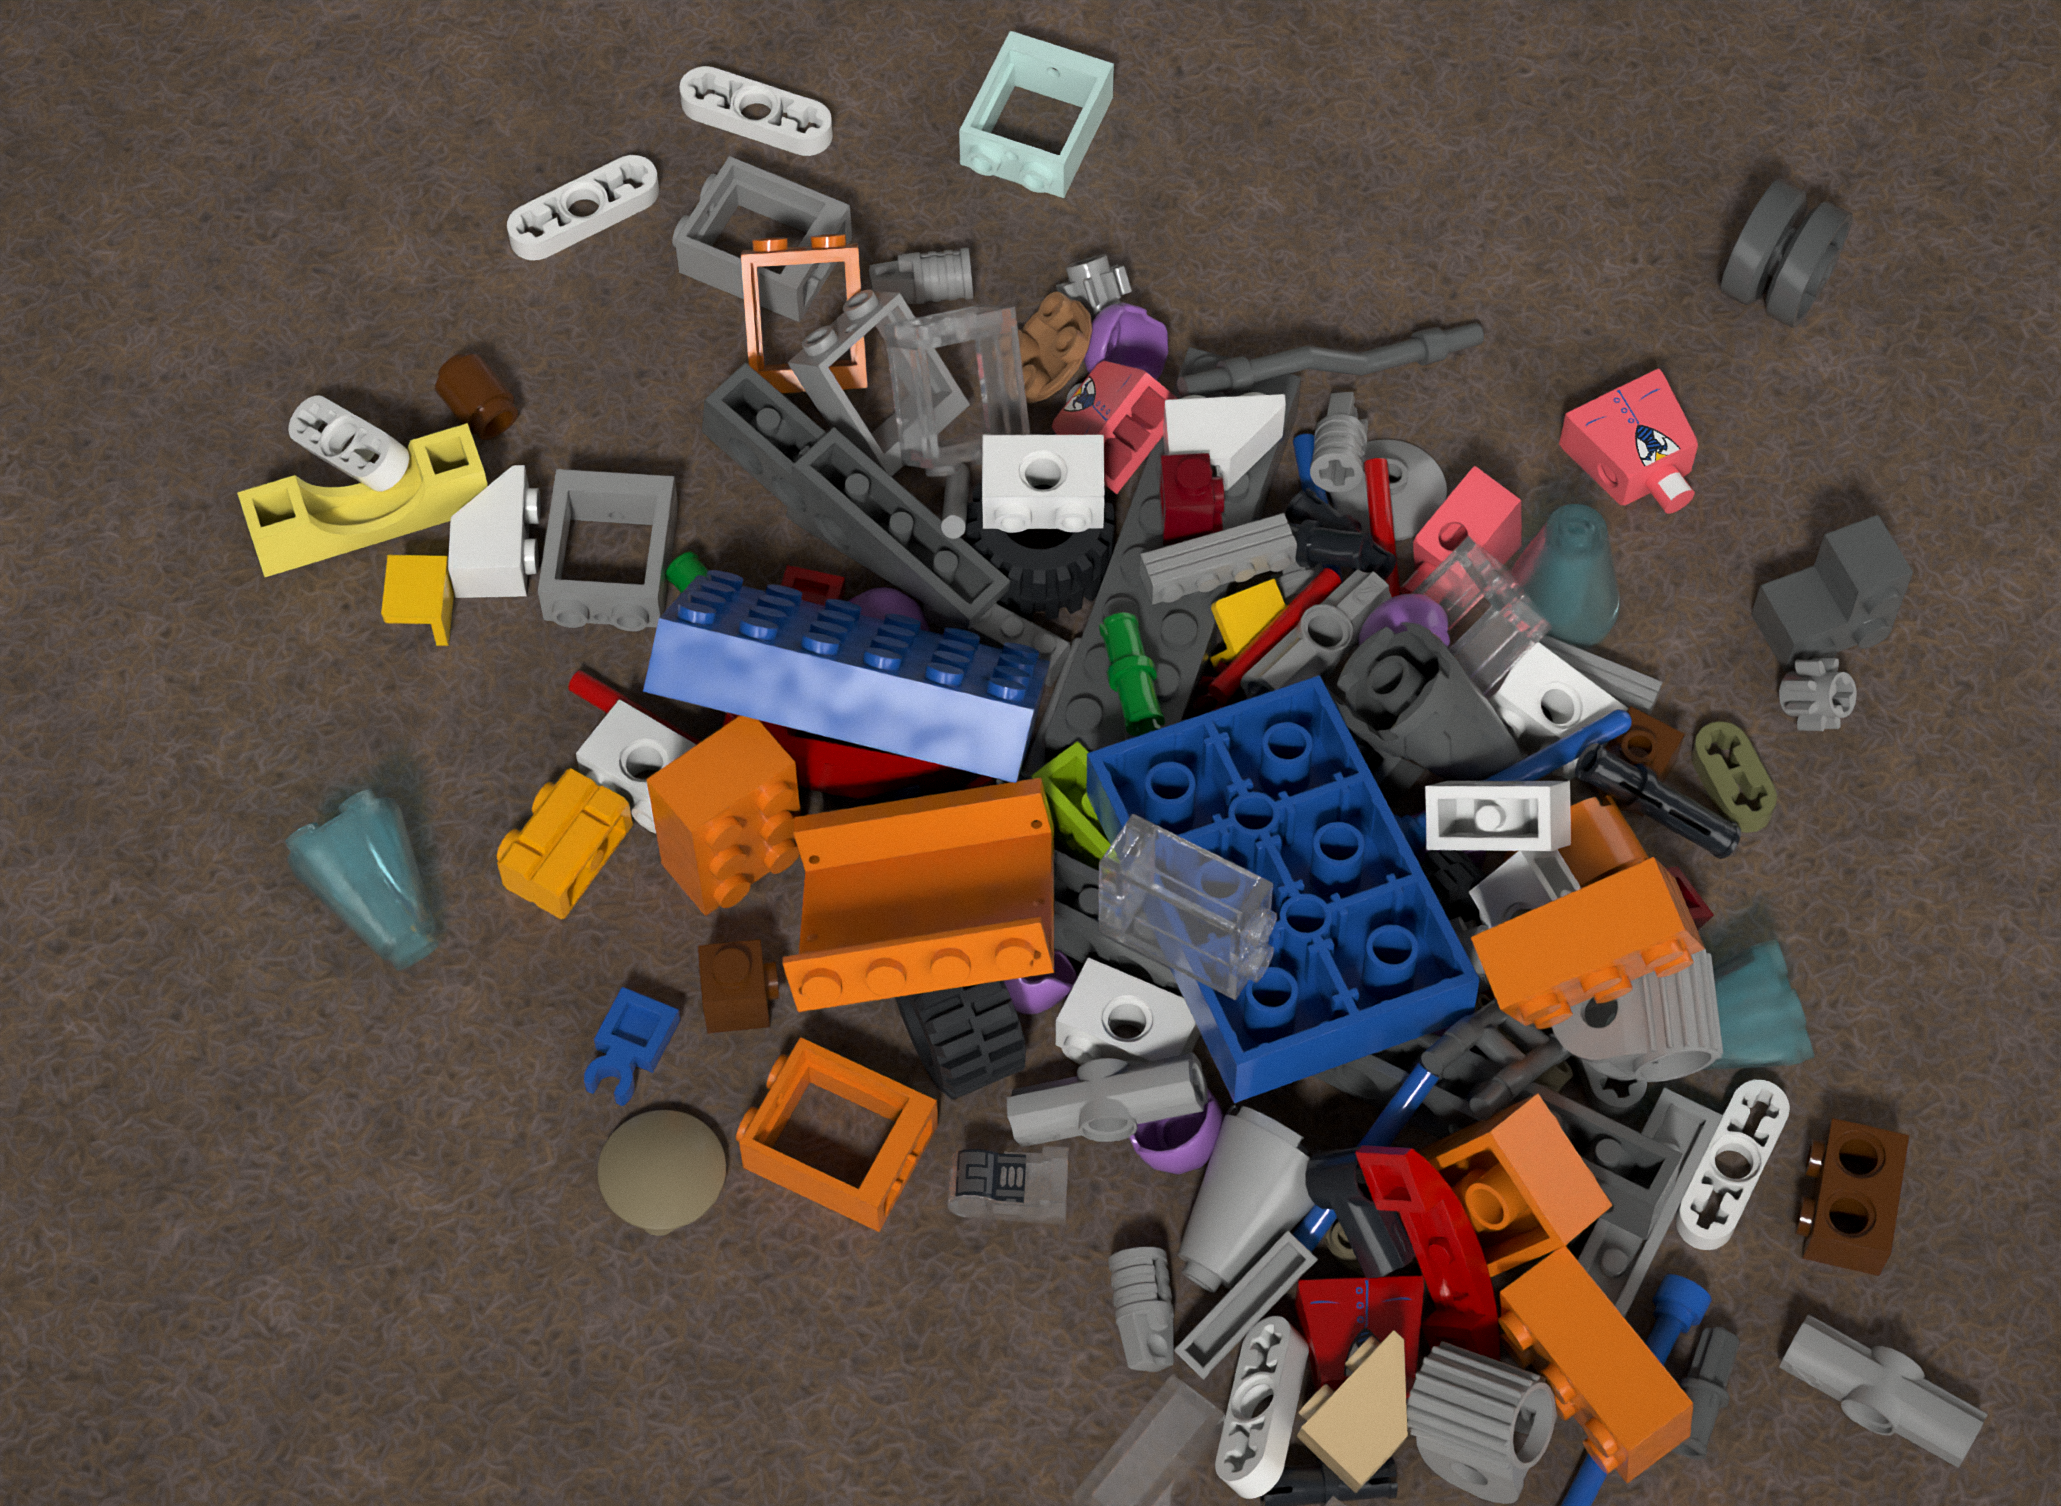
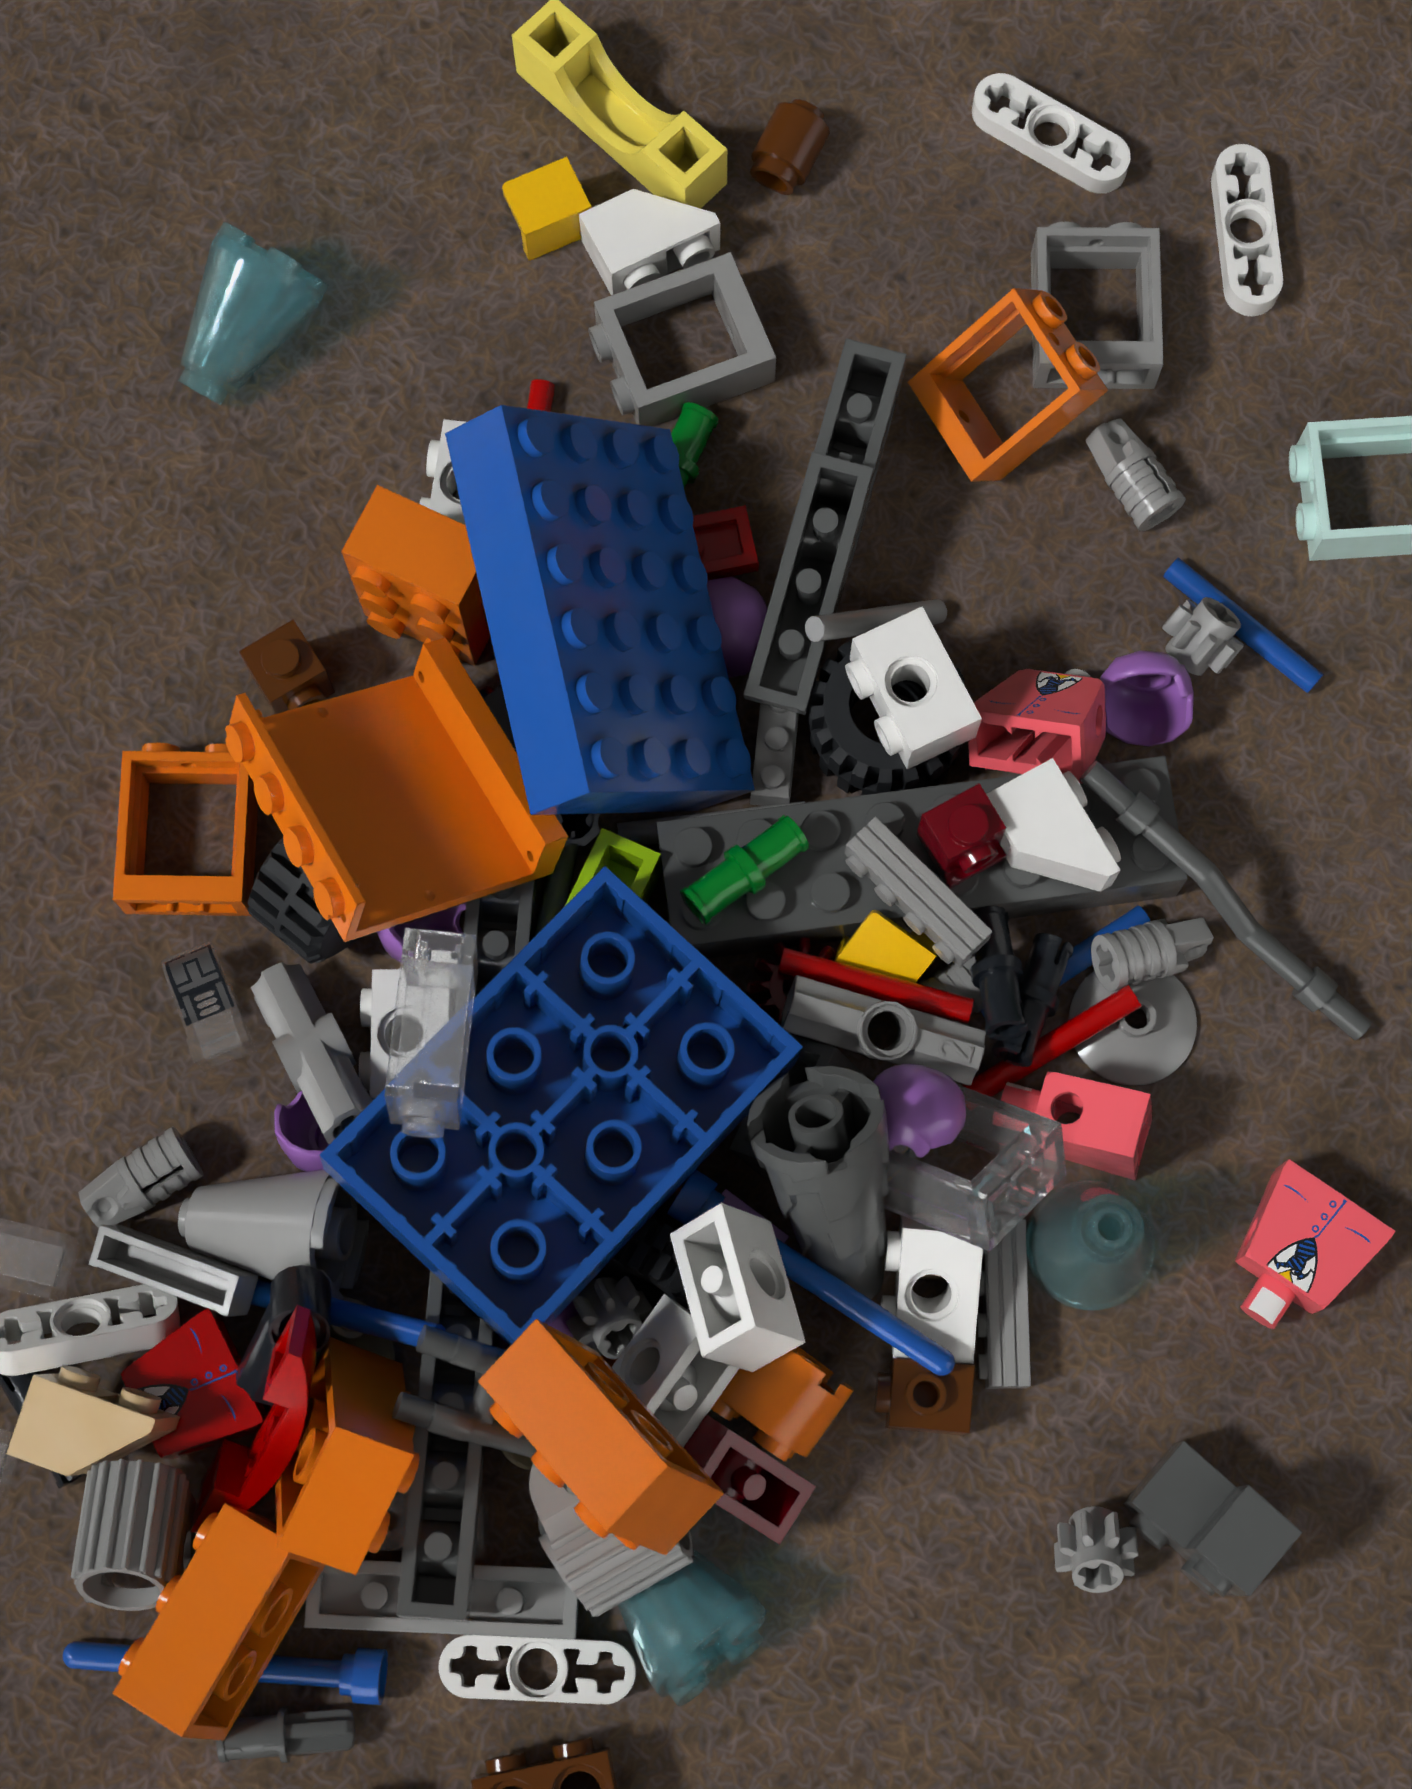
camera: 65 degrees right, 15 degrees up
white beam [288,395,409,491] -> none
light orange brick [497,768,633,920] -> none
blue plate [584,987,681,1106] -> none
dark tan dish [597,1110,727,1236] -> none
light grey window [788,289,970,476] -> none
clear window [884,304,1030,476] -> none
medium nougat dish [999,291,1092,403] -> none
black pin [1575,743,1741,859] -> none
olive beam [1691,721,1777,833] -> none
none -> blue bar [1163,558,1324,694]

